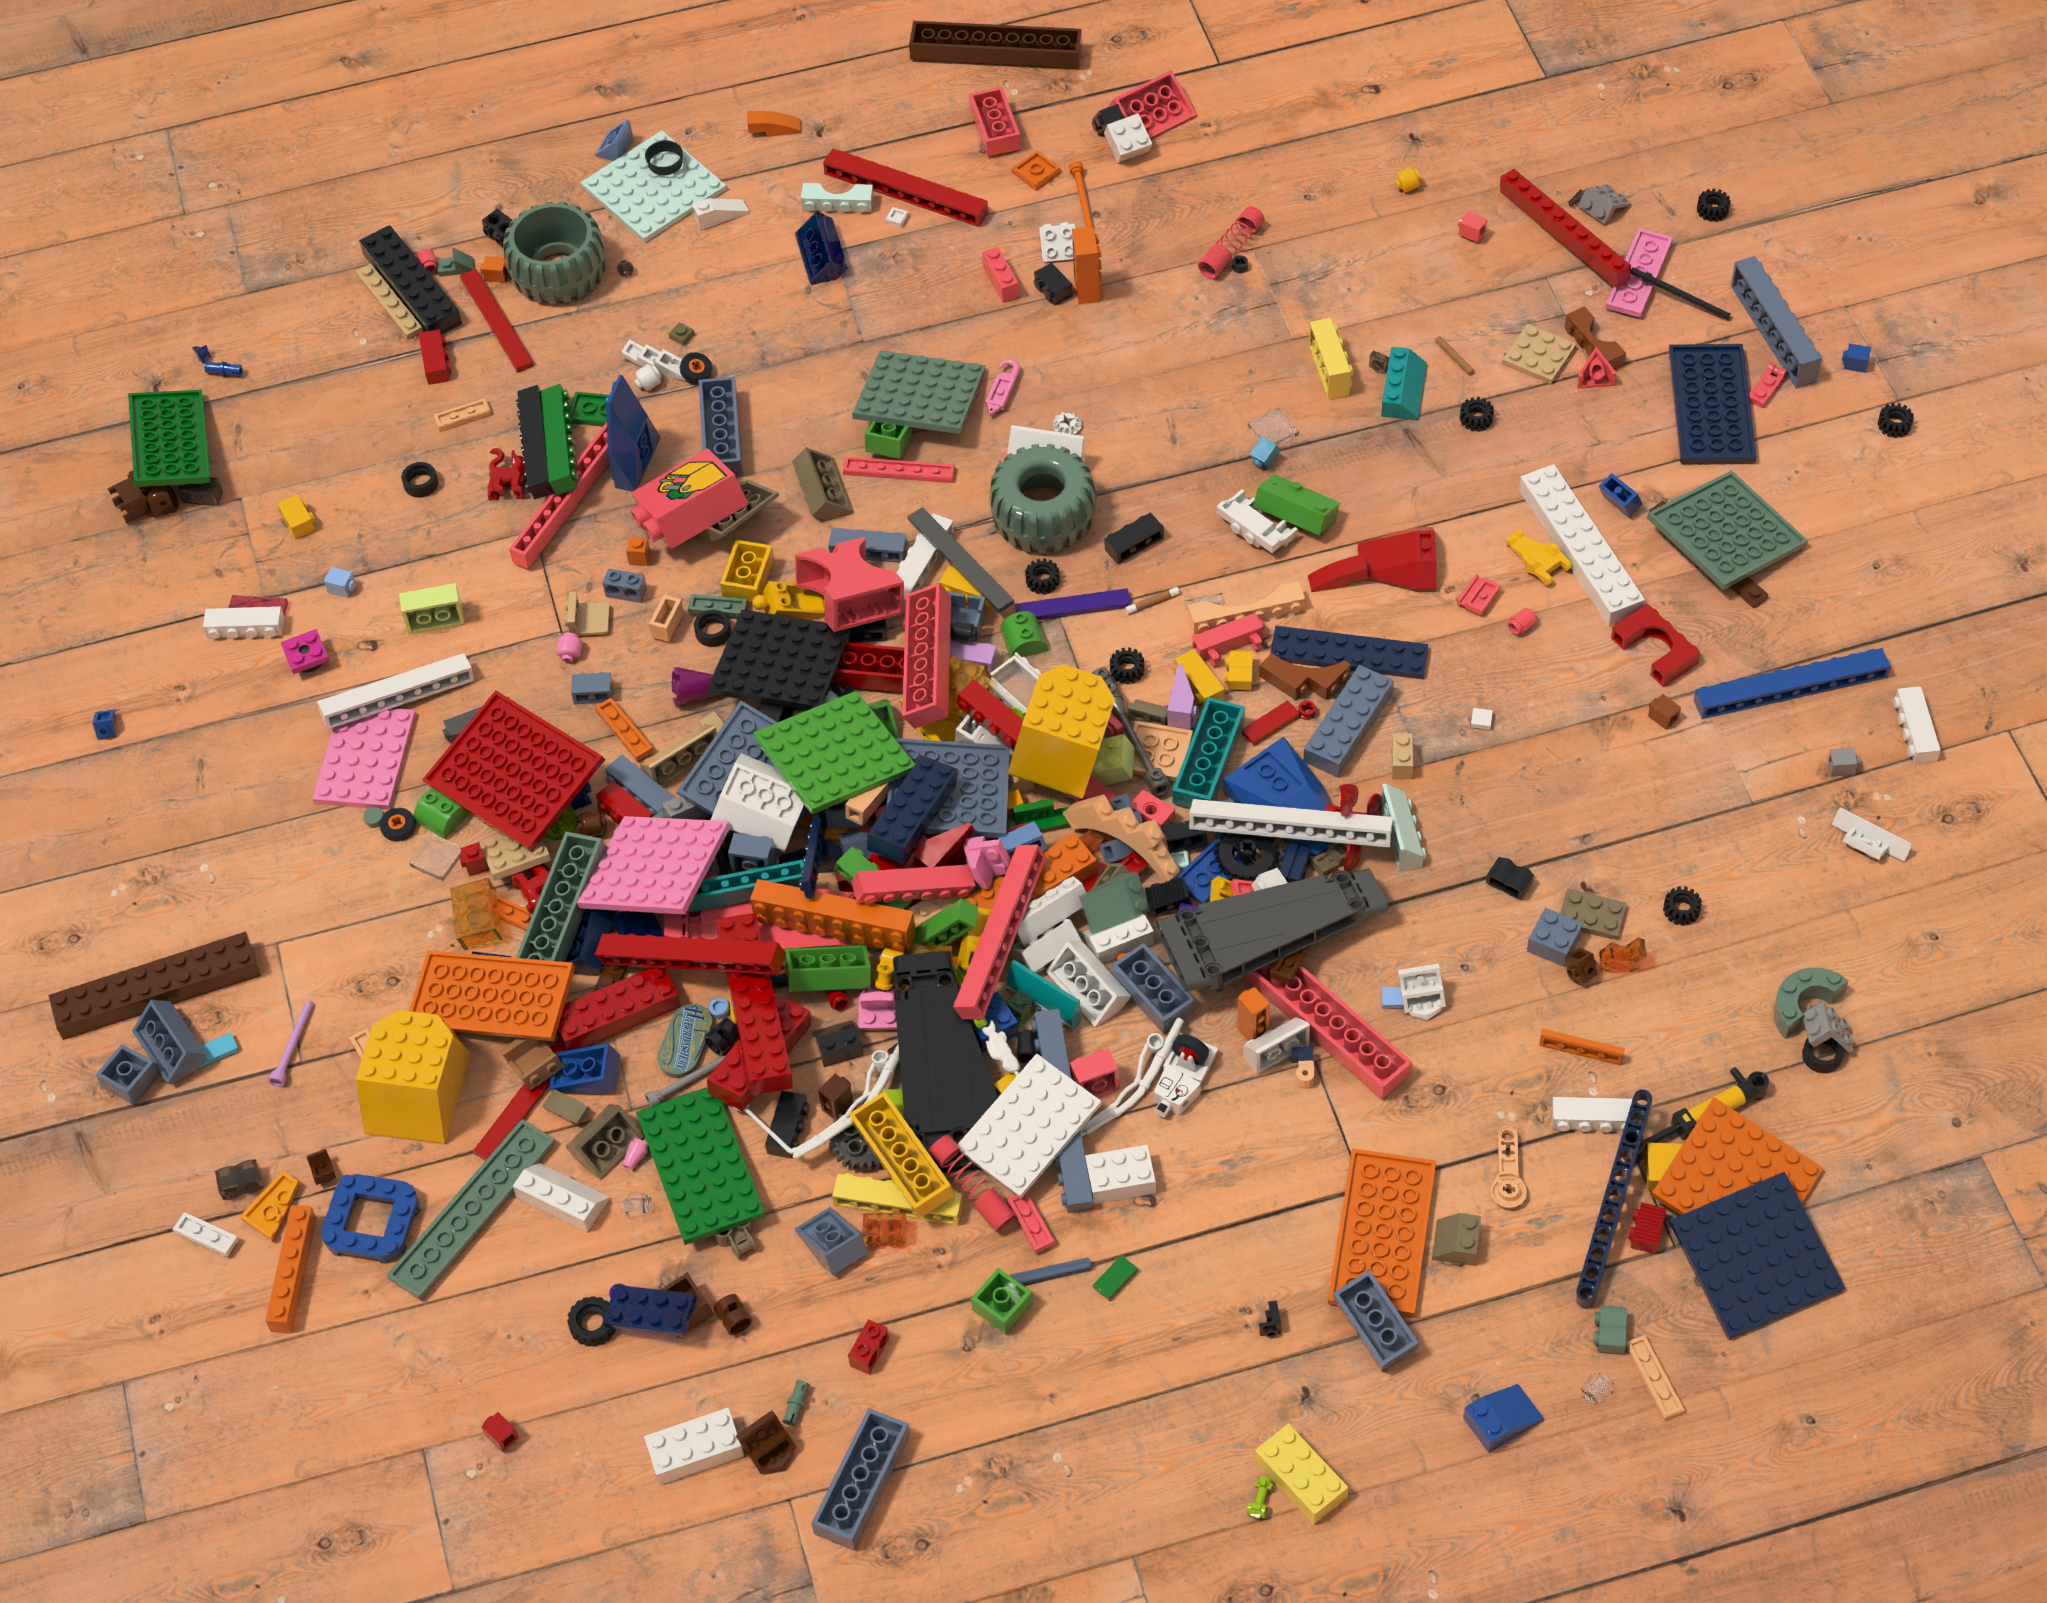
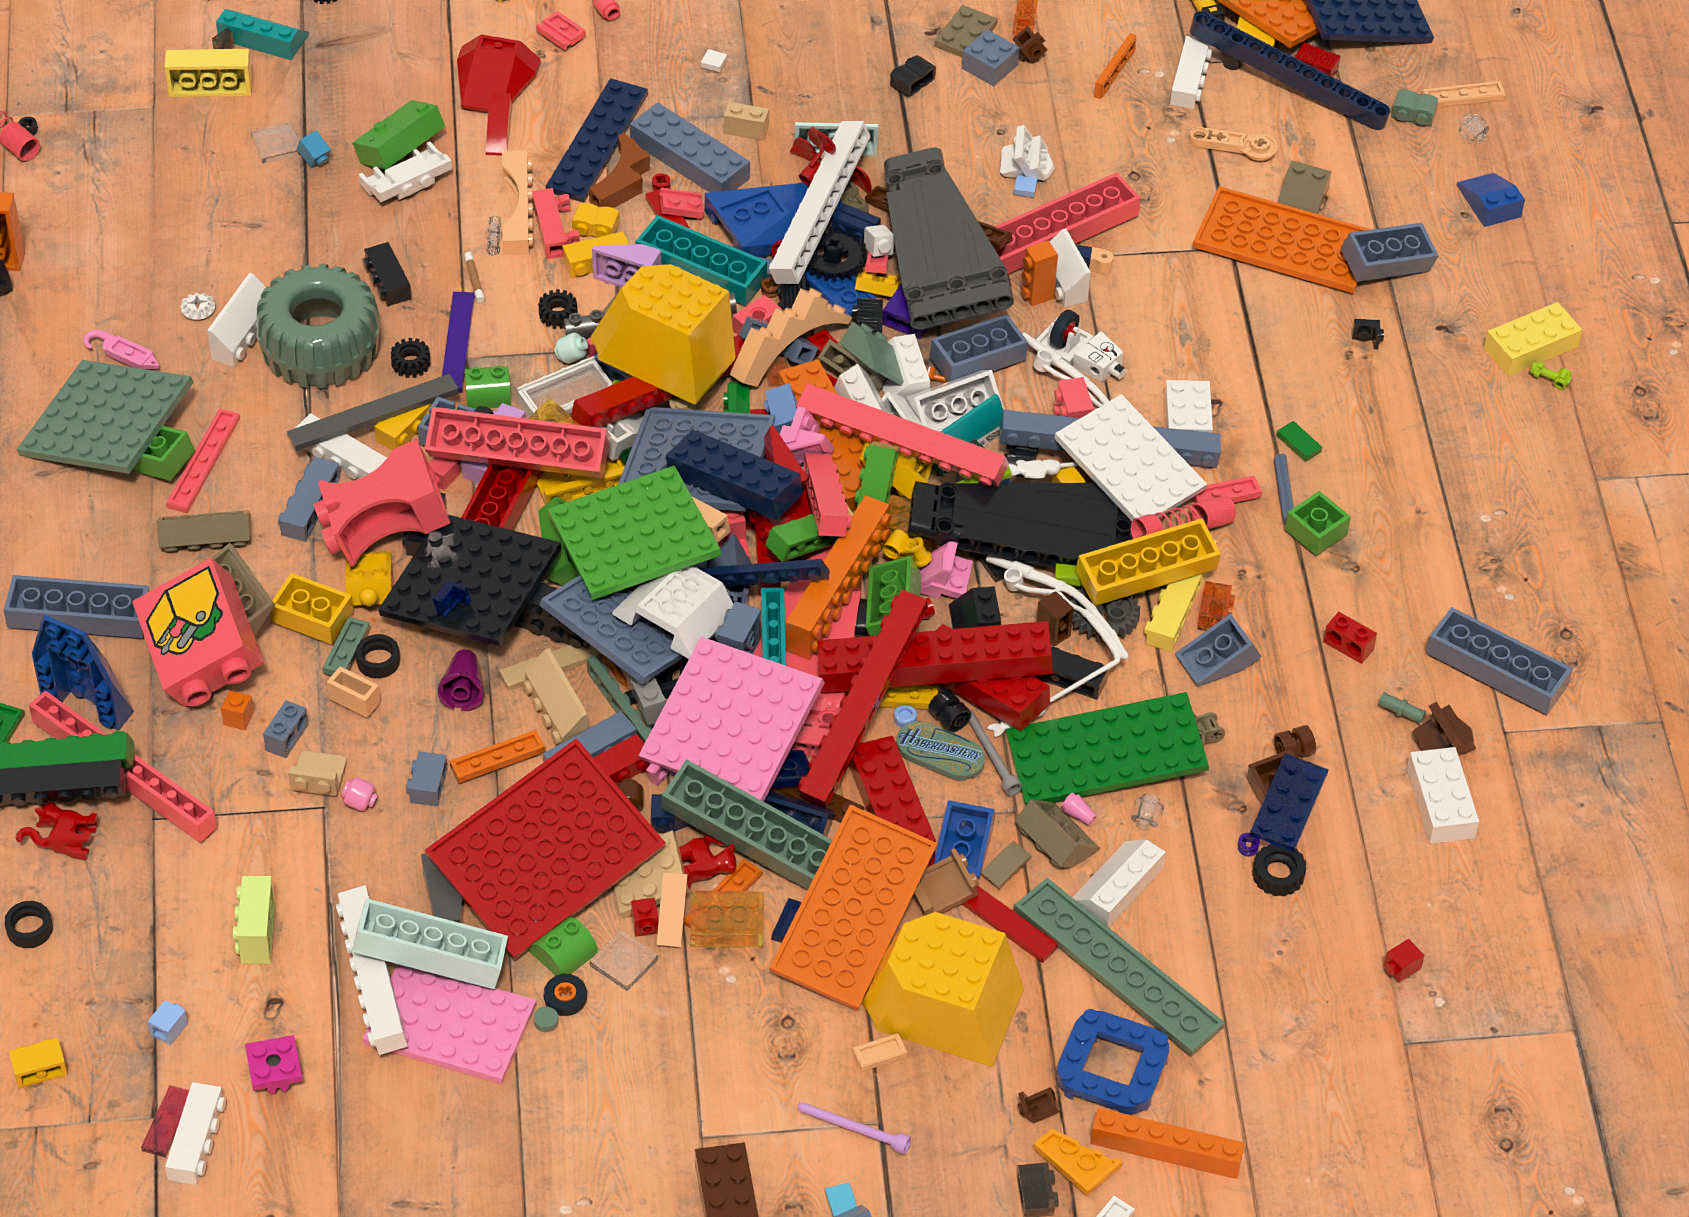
camera: 85 degrees left, 5 degrees down
none -> light aqua brick [352,898,508,989]
none -> clear blue bracket [433,580,471,617]
none -> light nougat tile [657,872,688,947]
none -> coral plate [659,188,704,219]

